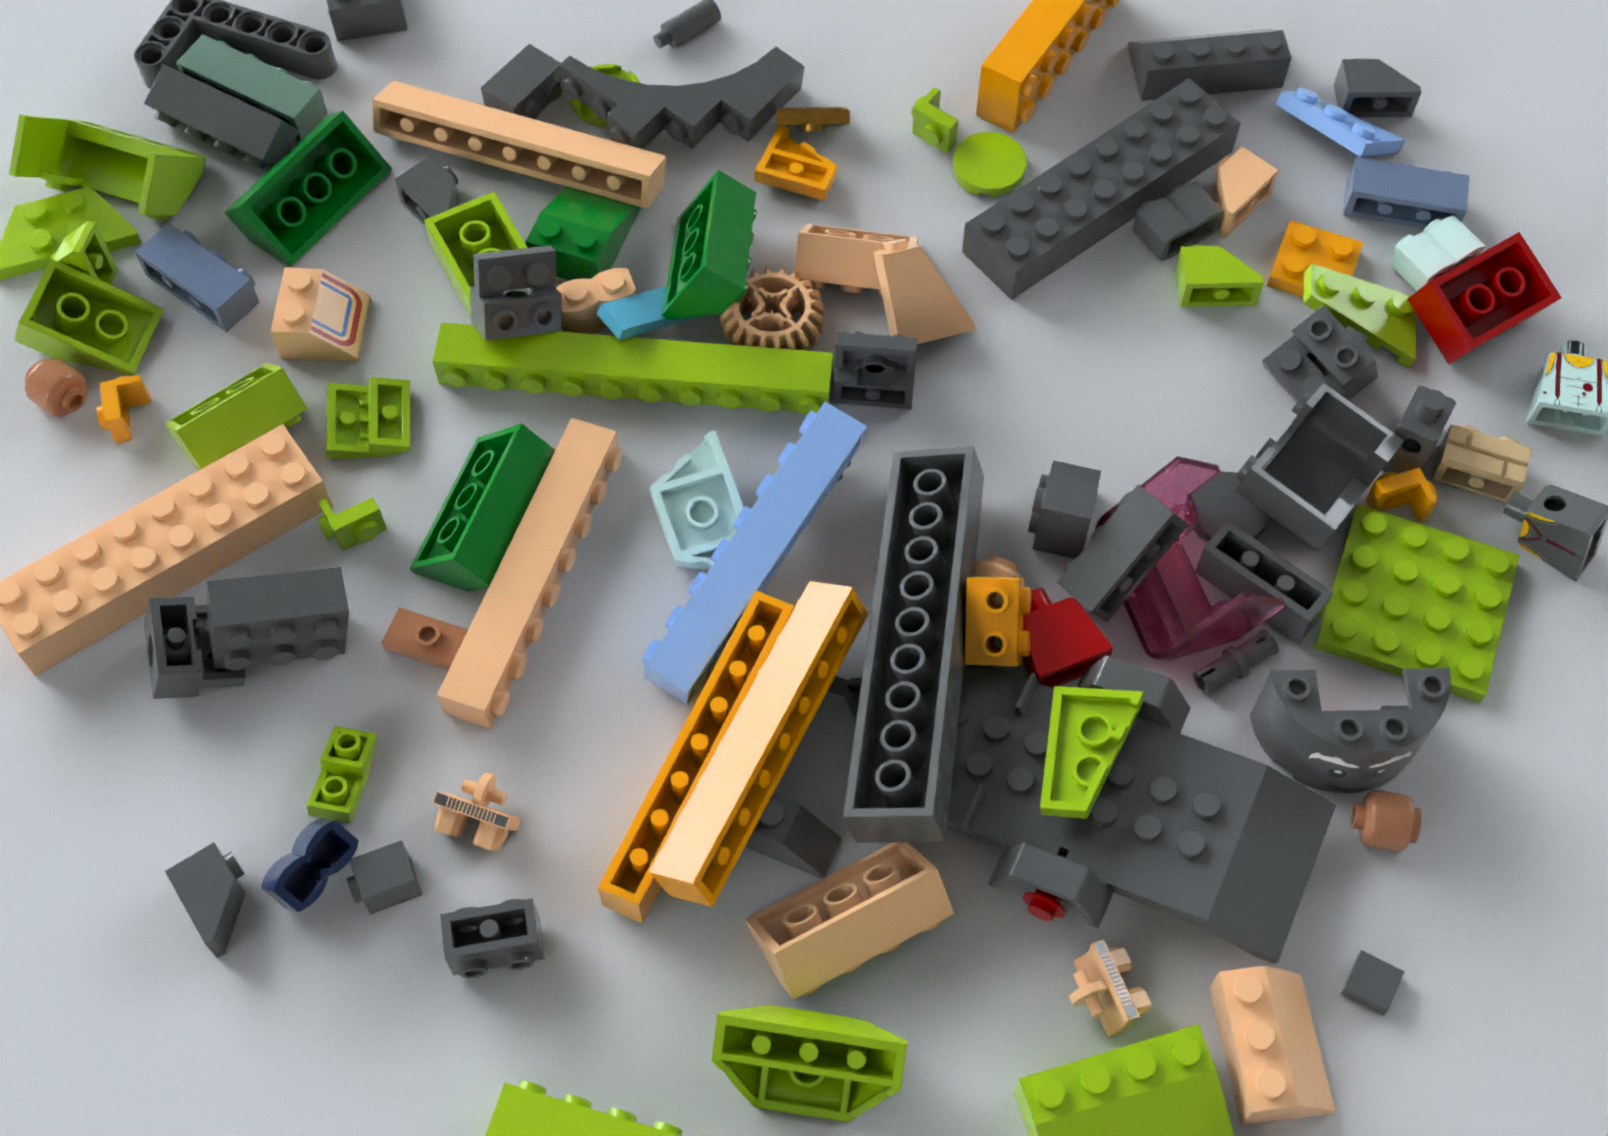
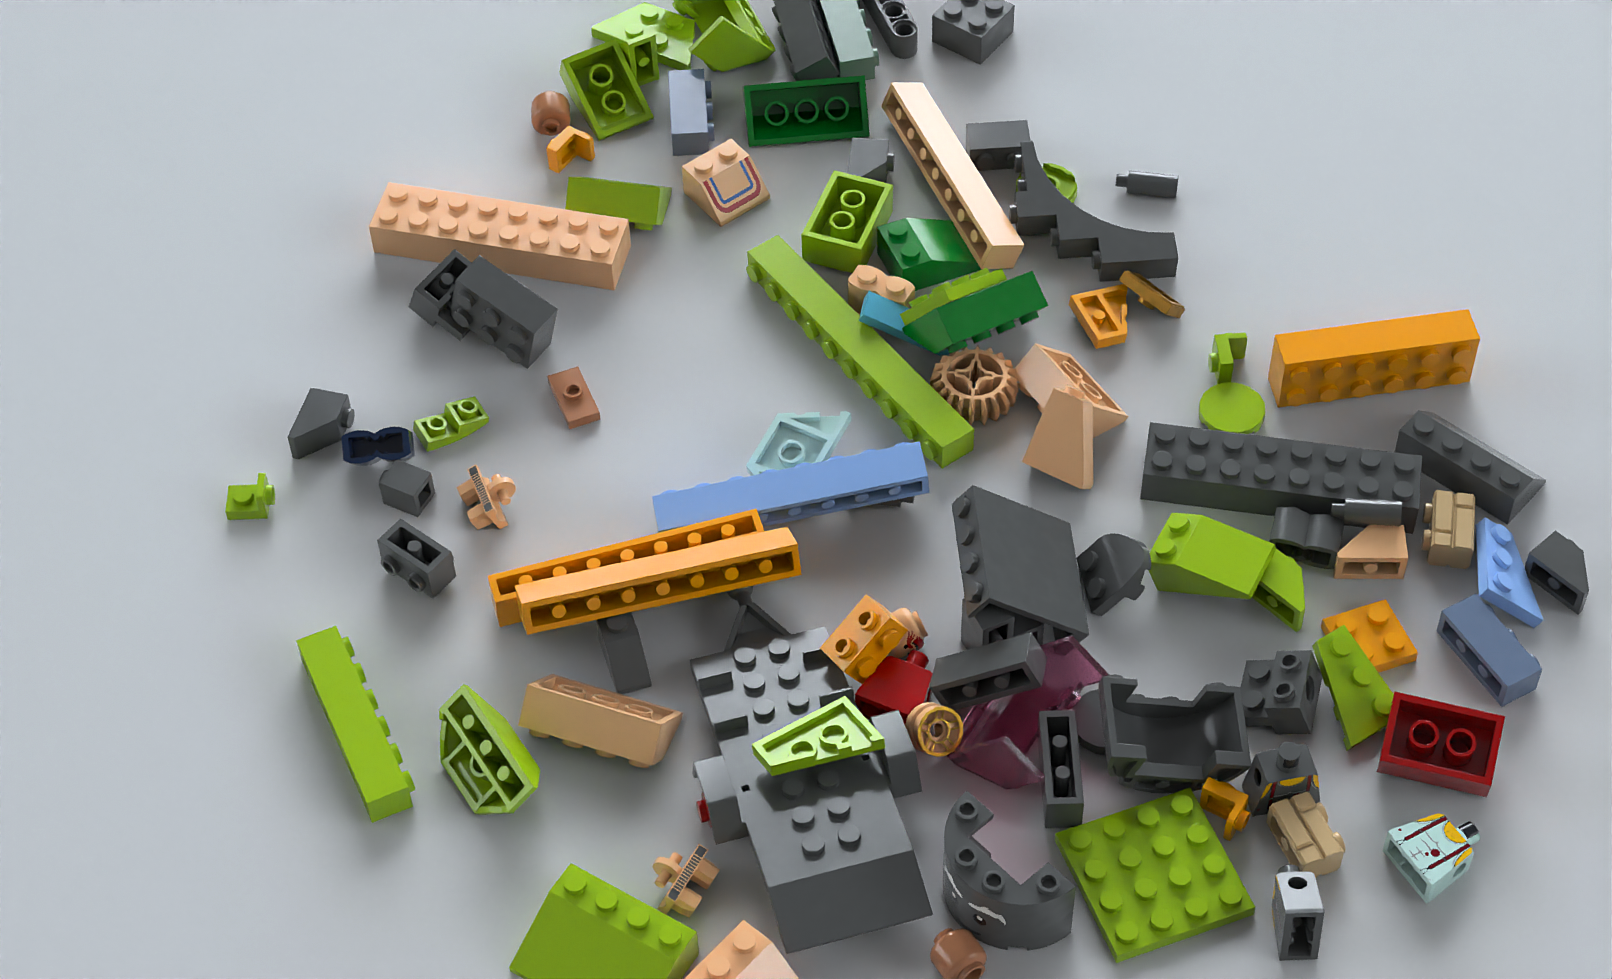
camera: 50 degrees right, 10 degrees down
lime bracket [316,497,387,551] -> none
lime slope [325,377,411,459] -> none
green slope [409,424,555,592] -> none
light nougat brick [437,418,623,729] -> none
dark grey brick [470,245,562,341] -> none
dark grey brick [833,331,918,409] -> none
dark grey brick [843,446,984,843] -> none
dark grey pin [1193,629,1279,696] -> none
light aqua brick [1390,216,1486,291] -> none
none -> lime bracket [225,473,275,520]
none -> lime plate [900,268,1007,326]
none -> light nougat wheel [905,702,963,757]
none -> dark grey panel [952,485,1089,653]
none -> dark grey slope [1076,533,1151,616]
none -> lime slope [1148,513,1276,599]
none -> dark grey cylinder [1331,498,1402,526]
none -> tan brick [1421,490,1475,569]

